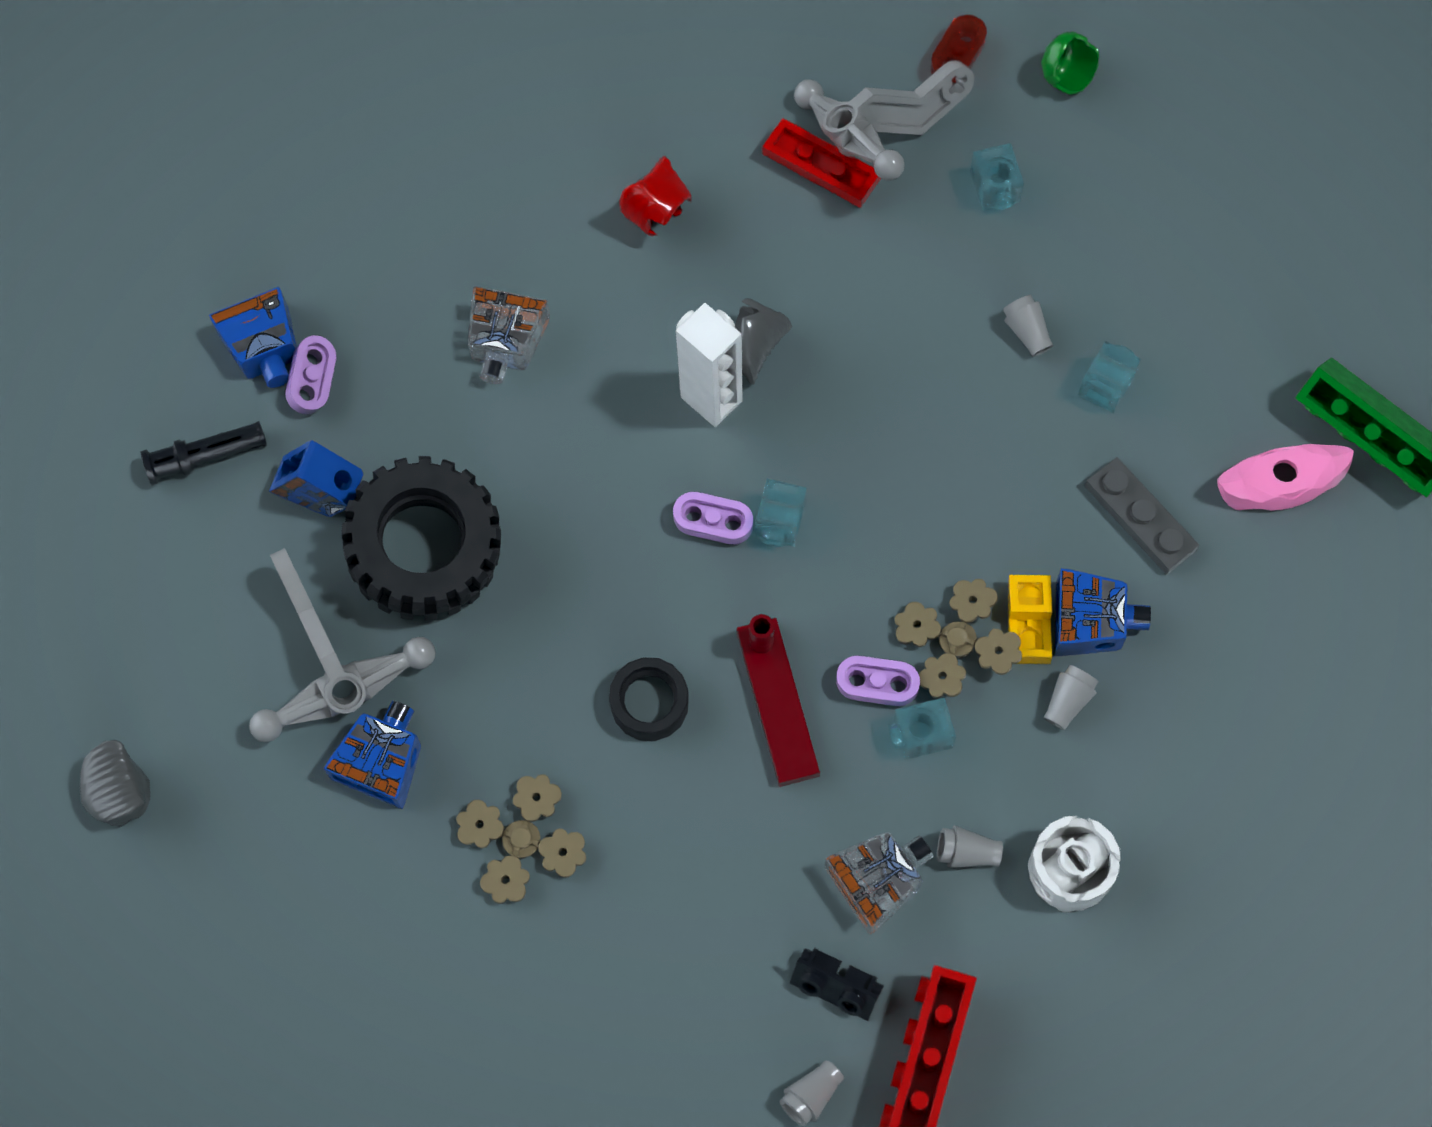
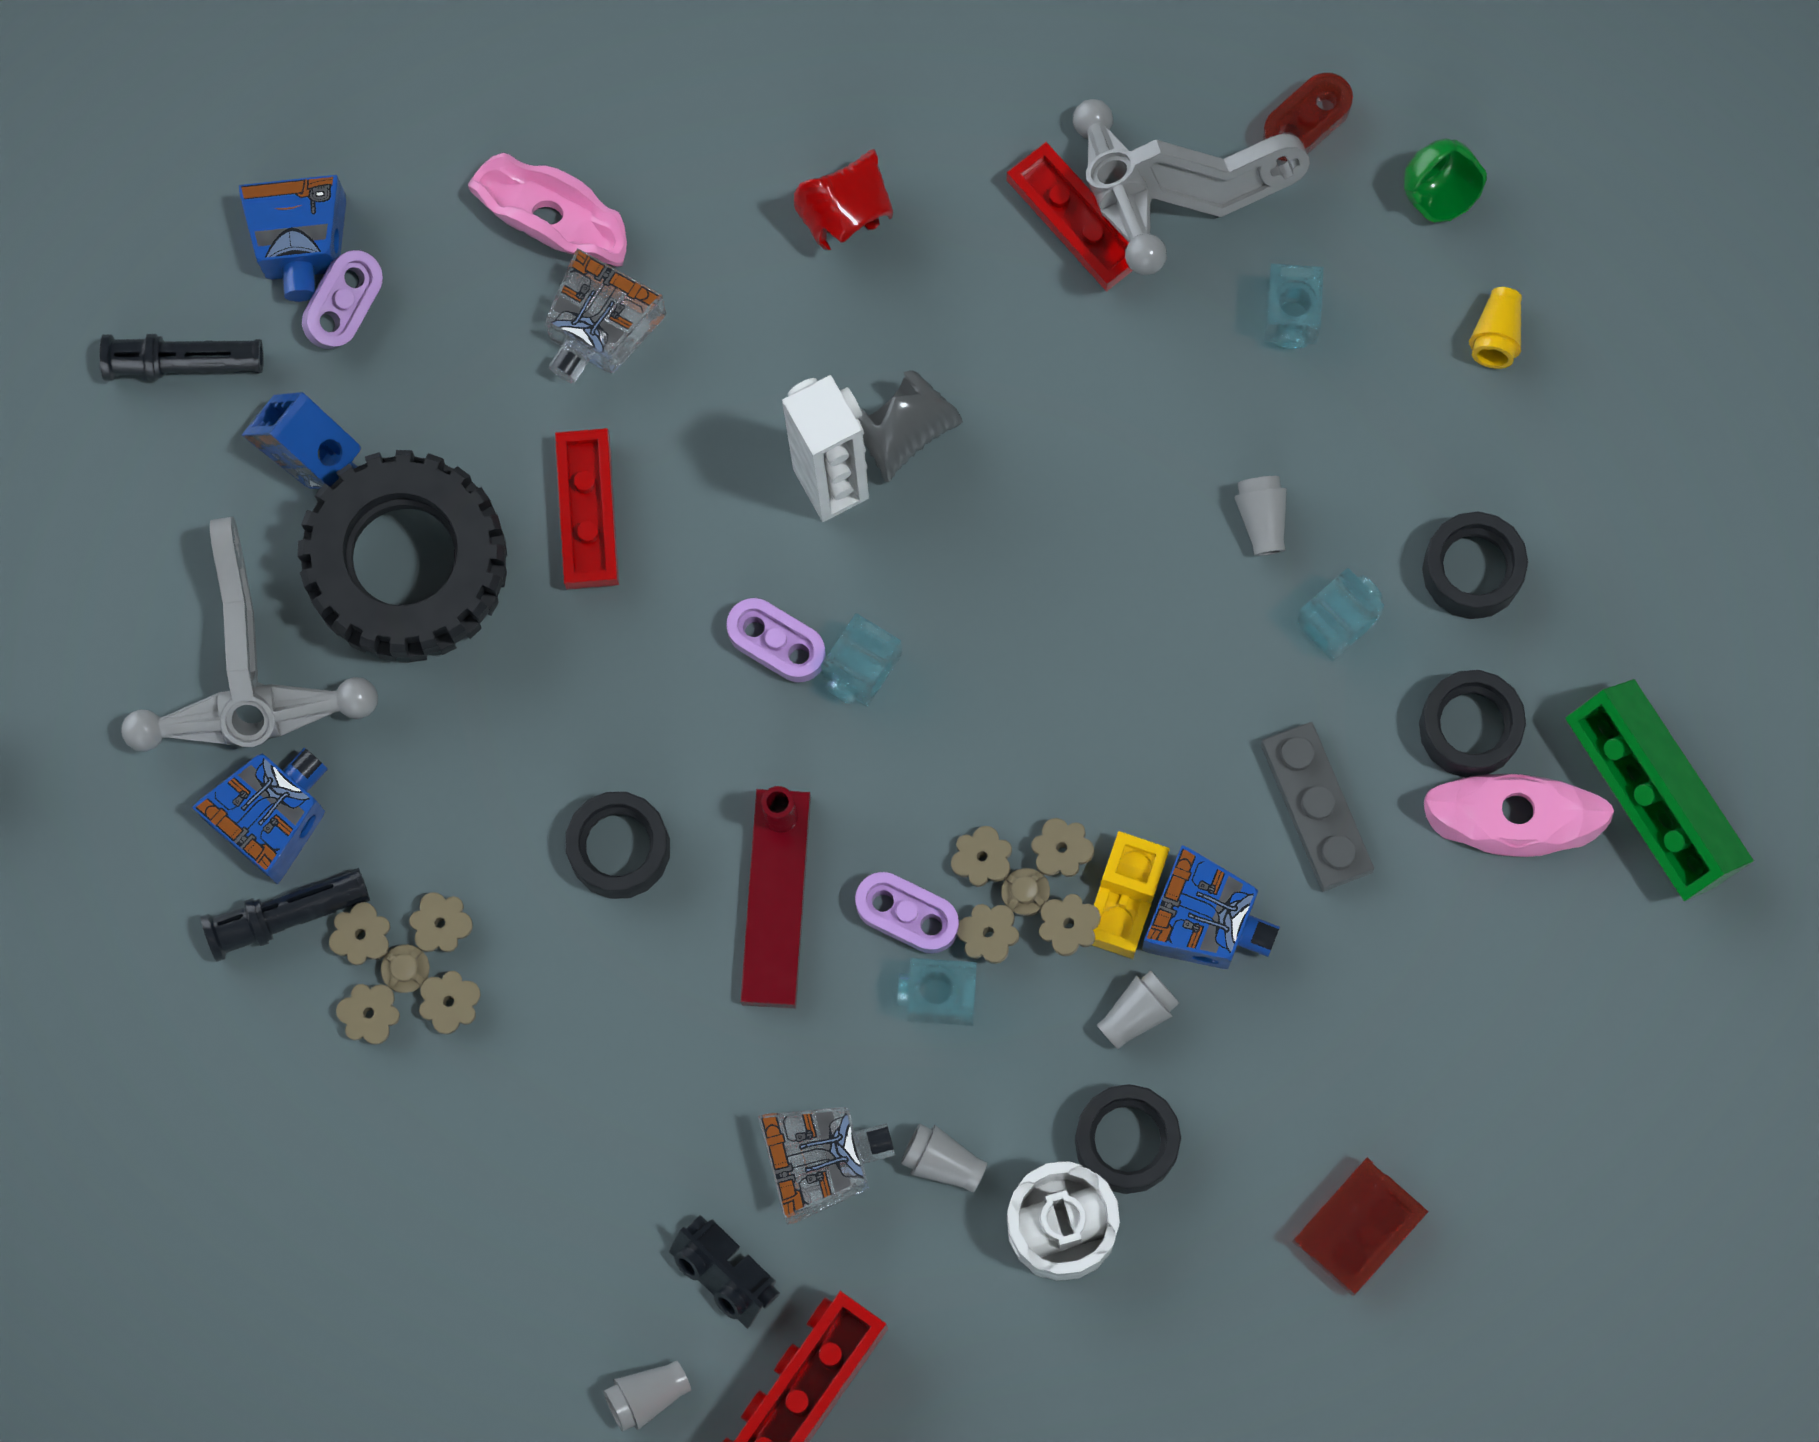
camera: 20 degrees right, 5 degrees up
none -> black pin [201,868,370,962]
none -> bright pink piece [468,153,627,267]
none -> red plate [555,428,619,590]
none -> black tyre [1075,1084,1181,1194]
none -> clear red plate [1292,1157,1429,1296]
none -> black tyre [1419,670,1526,778]
none -> black tyre [1422,511,1528,619]
none -> yellow cone [1469,287,1522,369]

